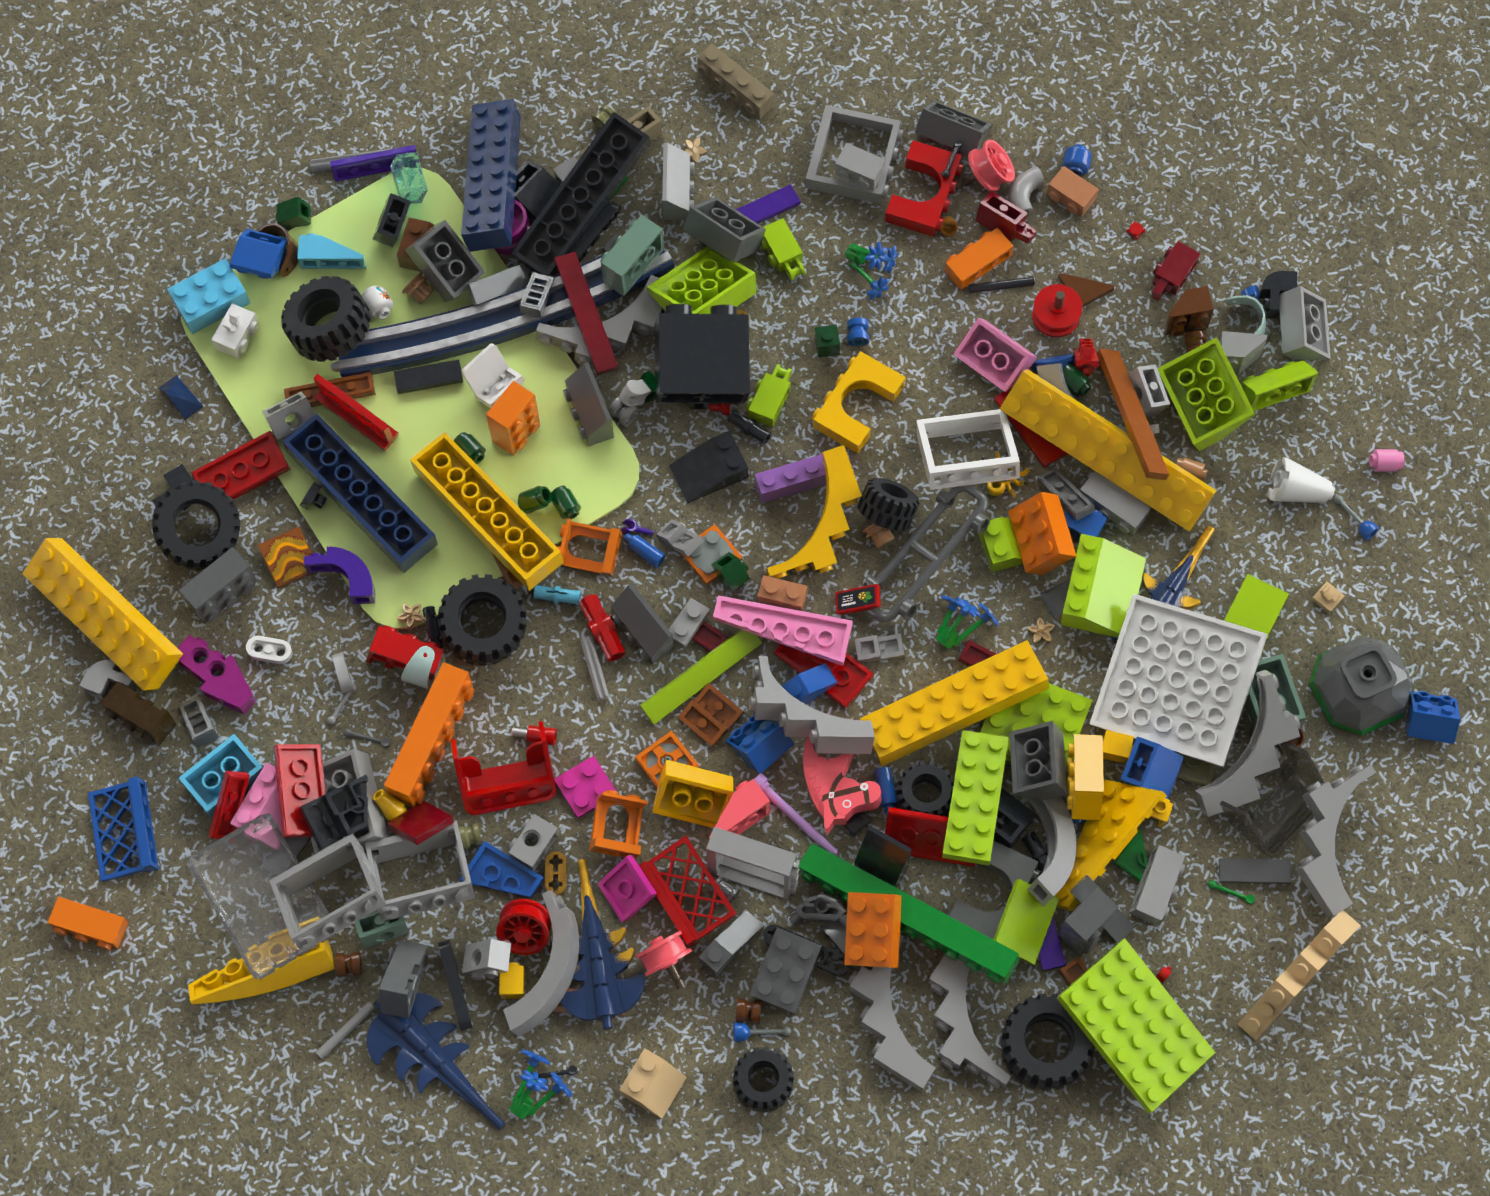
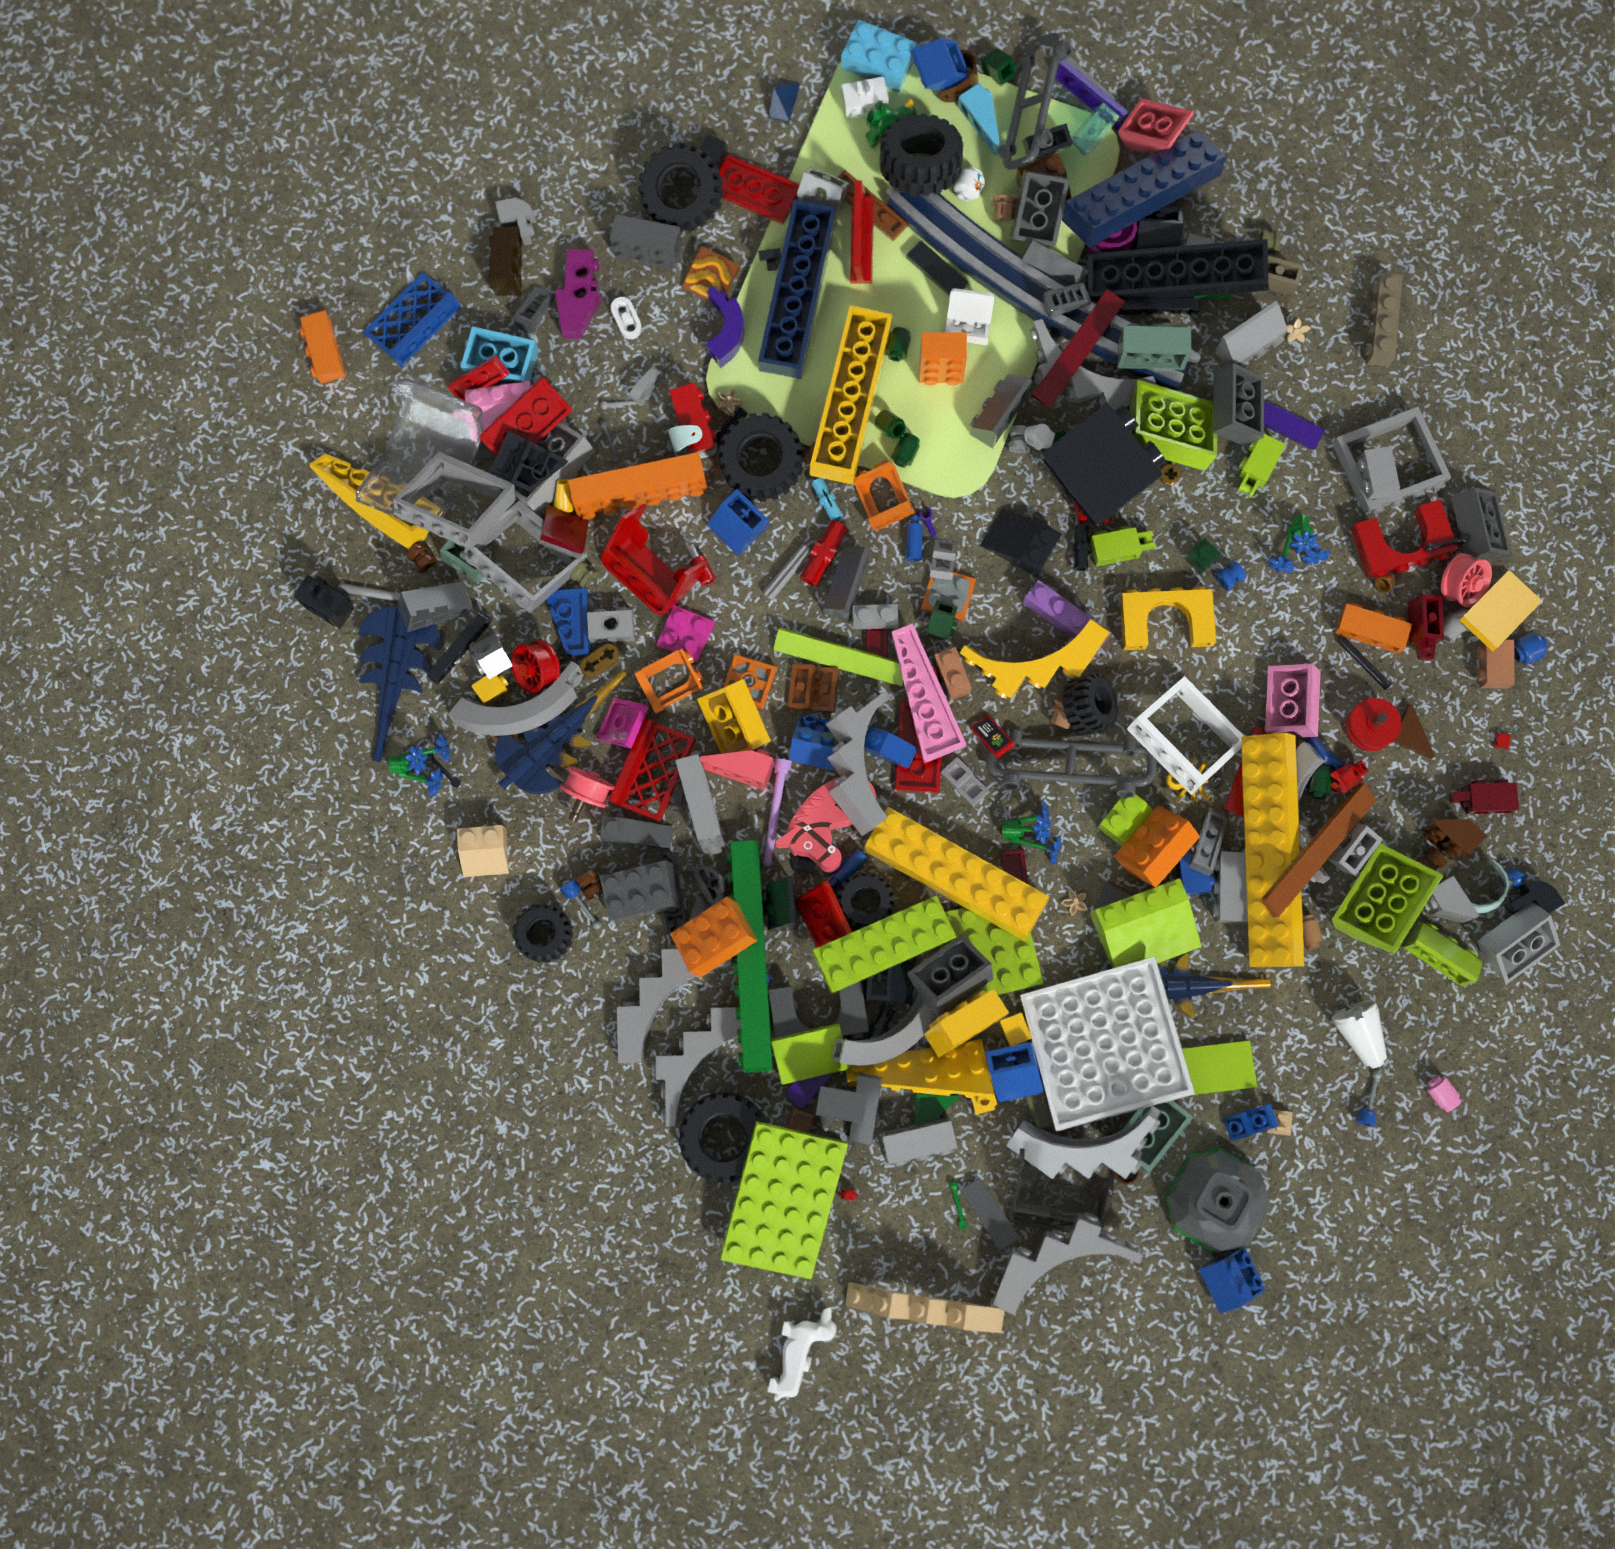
camera: 60 degrees right, 10 degrees up
yellow brick [22,538,183,691] -> none
none -> black hinge [294,574,355,630]
none -> blue slope [707,489,769,556]
none -> white animal [768,1307,837,1401]
none -> green animal [865,98,919,148]
none -> dark grey bar [998,33,1072,170]
none -> coral slope [1118,98,1194,153]
none -> blue slope [1223,1103,1279,1141]
none -> yellow tile [1459,570,1542,652]

